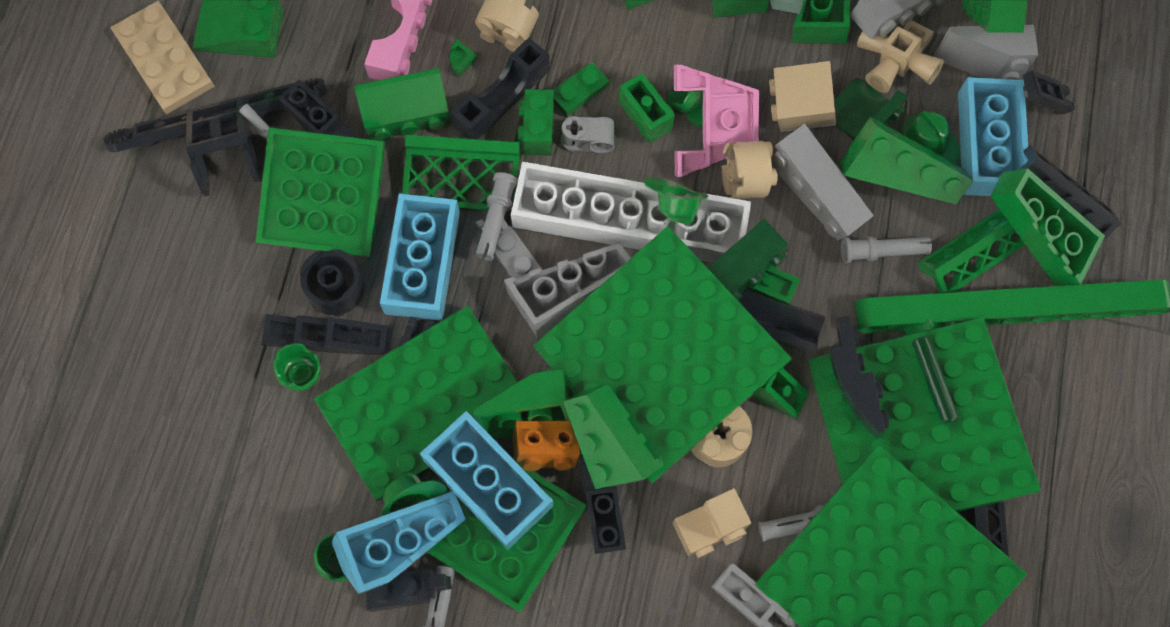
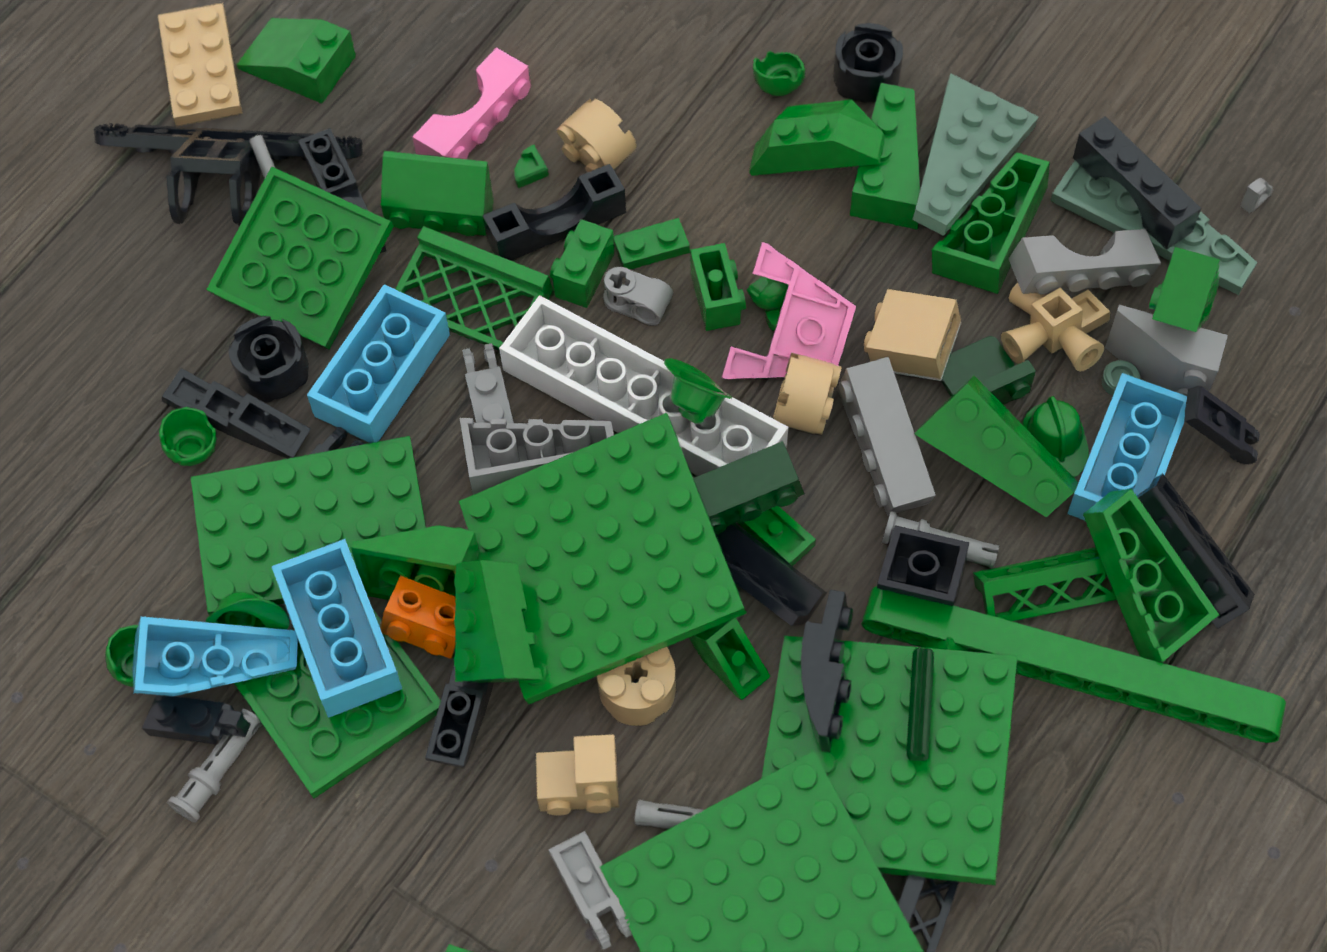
camera: 25 degrees right, 10 degrees down
light grey pin [475,172,518,261] -> none
none -> black slope [877,525,970,606]
none -> sand green tile [1101,360,1140,396]

